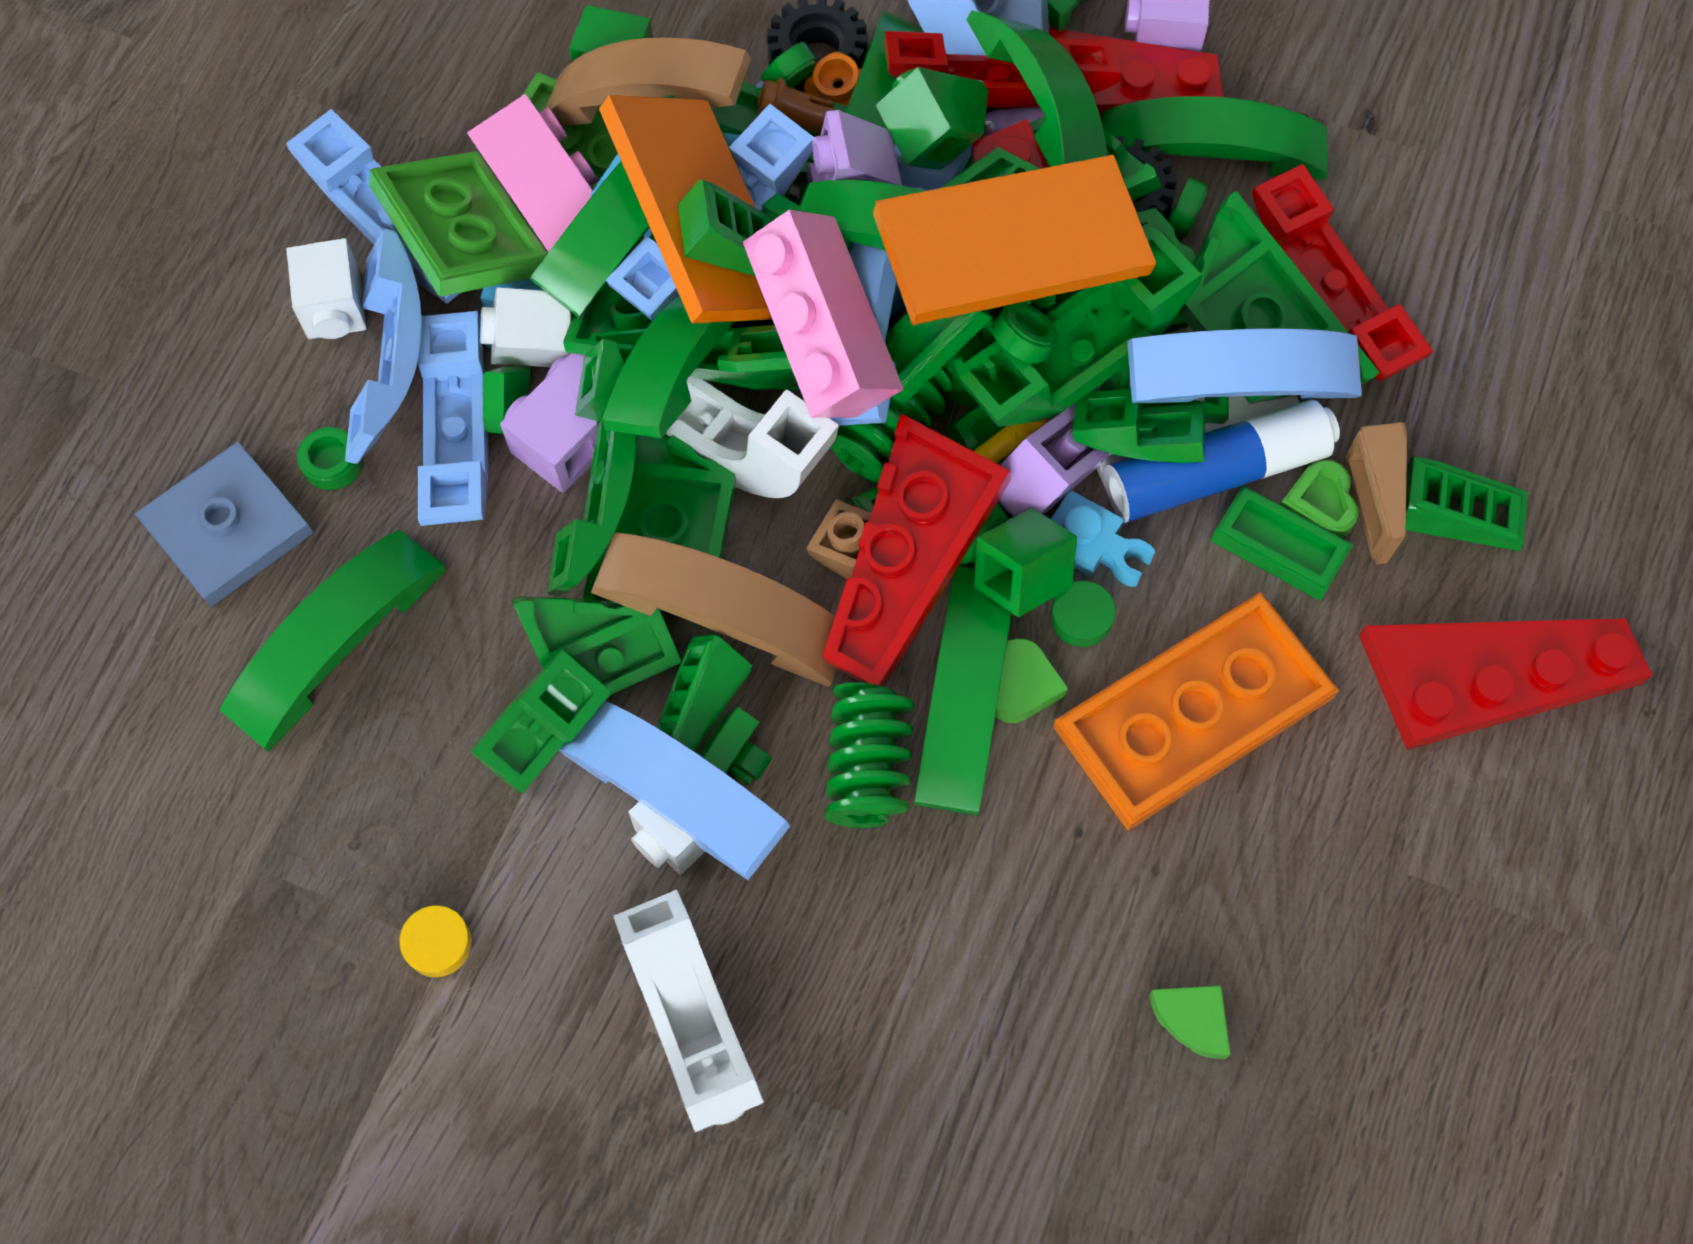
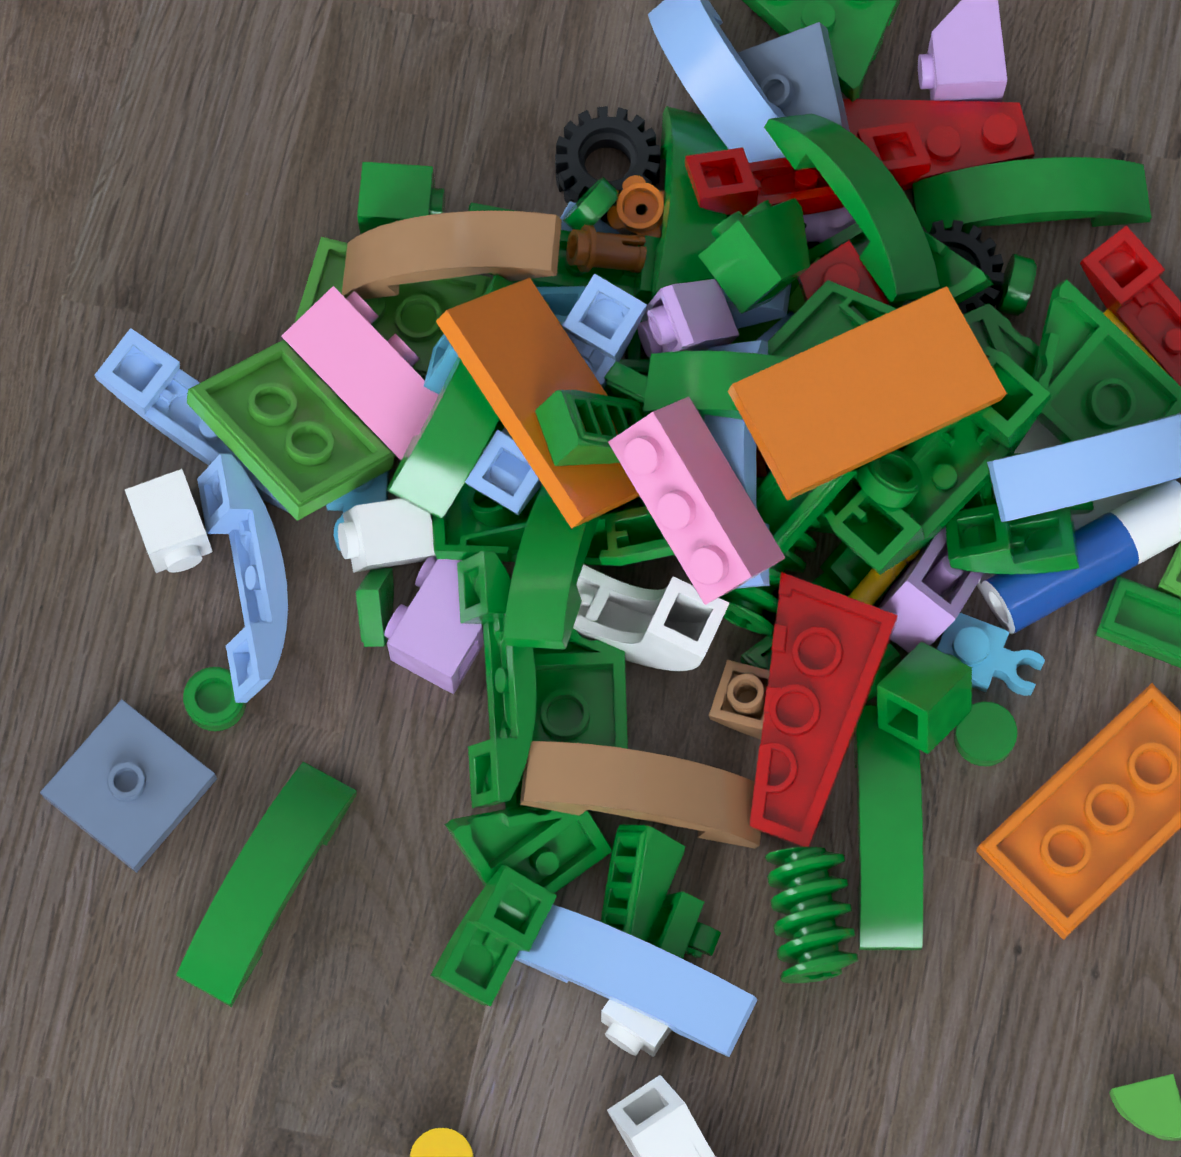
camera: 10 degrees left, 5 degrees up
light blue slope [418,311,488,526] -> none
bright green tile [995,638,1068,723] -> none

